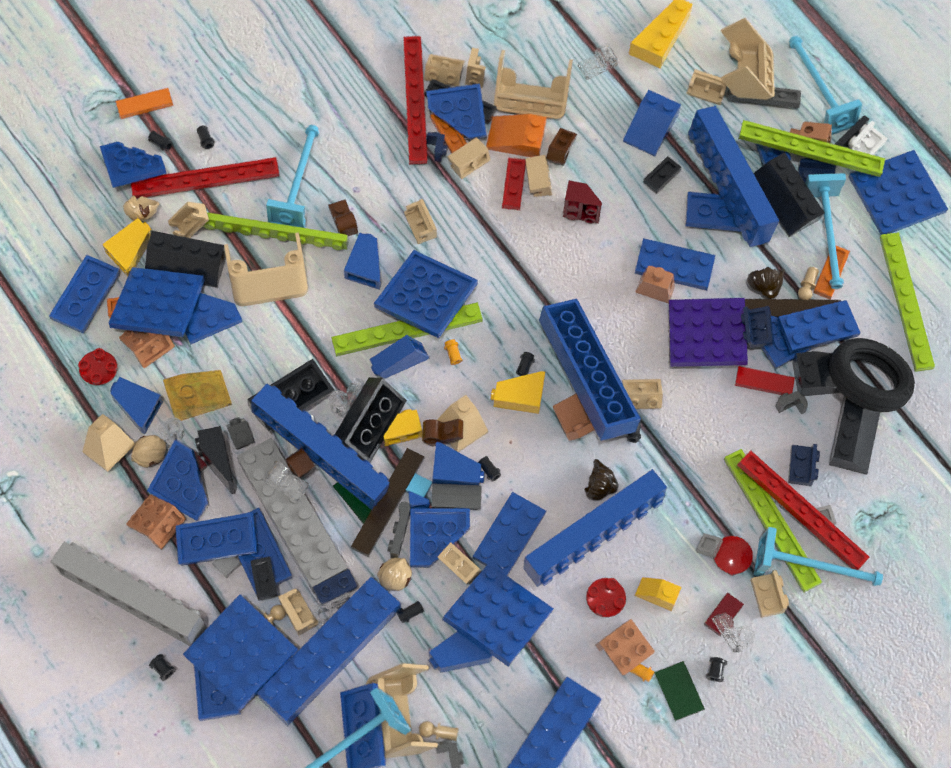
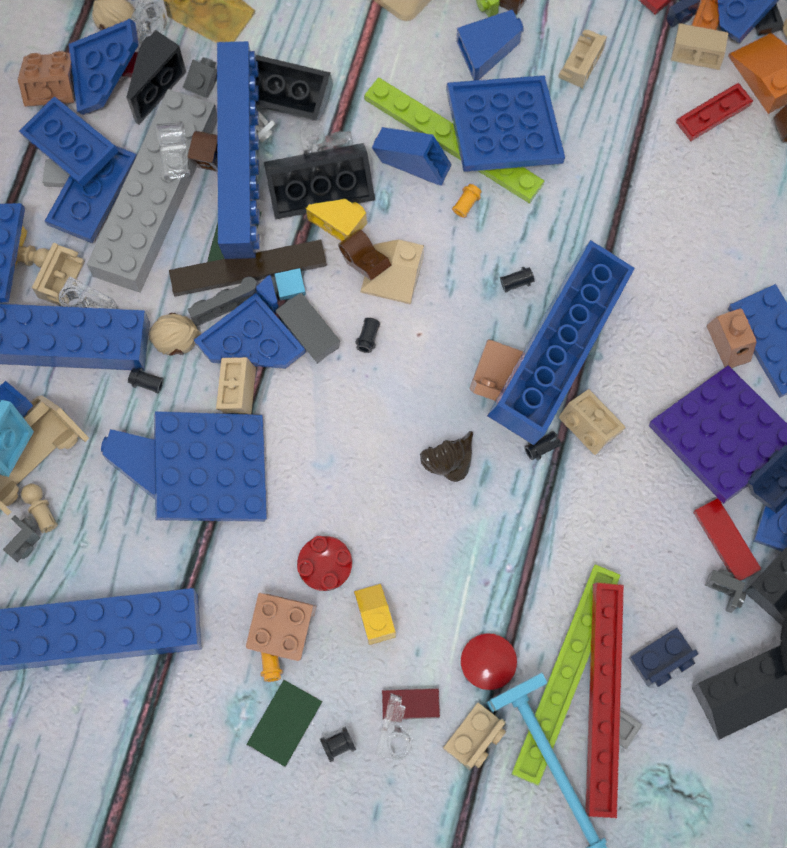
camera: 55 degrees right, 5 degrees up
black plate [250,556,278,601] -> none
dark blue bracket [313,569,357,605] -> none
blue slope [432,442,485,486] -> none
blue plate [472,492,546,576] -> none
yellow slope [490,371,545,414] -> none
blue brick [523,469,667,587] -> none
tan hinge [526,155,552,197] -> none
dark red slope [563,180,602,224] -> none
light grey tile [696,533,723,558] -> none

